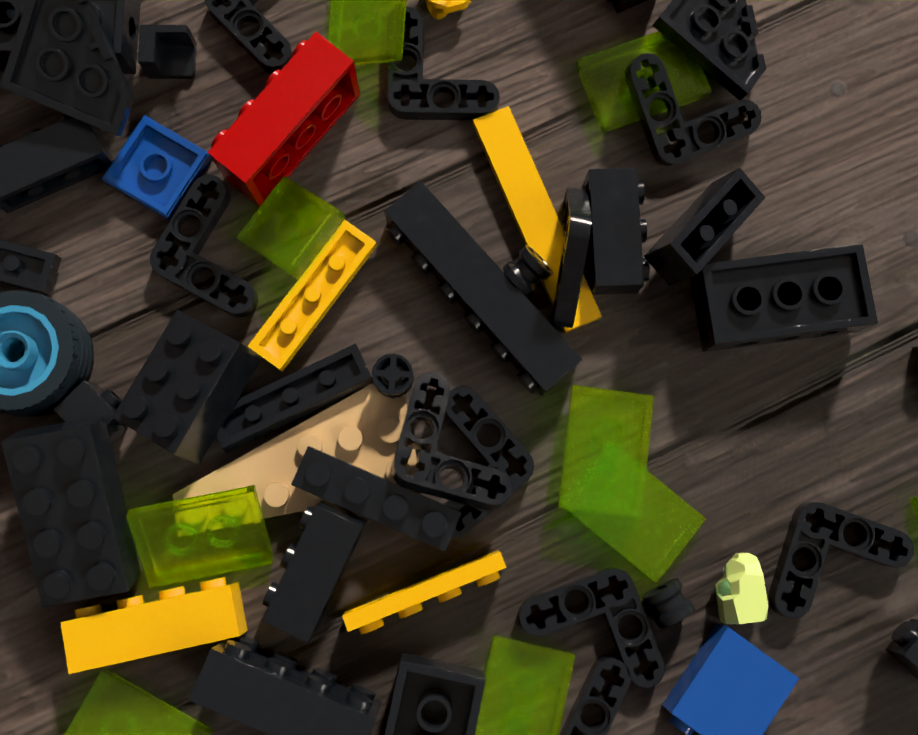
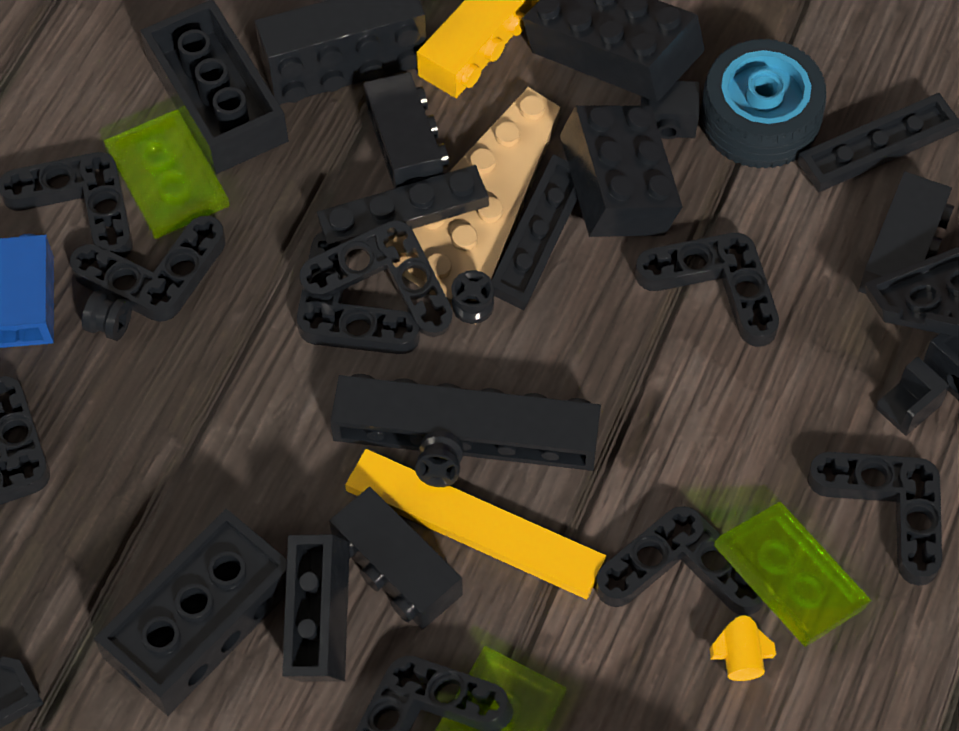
camera: 145 degrees right, 20 degrees down
blue tile [101,115,212,221] -> none
clear neon green tile [126,485,274,588] -> none
red brick [207,32,361,208] -> none
clear neon green tile [236,176,346,280] -> none
yellow plate [248,219,377,372] -> none
yellow plate [342,550,507,635] -> none
black beam [552,187,592,328] -> none
clear neon green tile [557,385,654,518] -> none
clear neon green tile [558,441,706,583] -> none
yellowish green rock [715,552,768,624] -> none

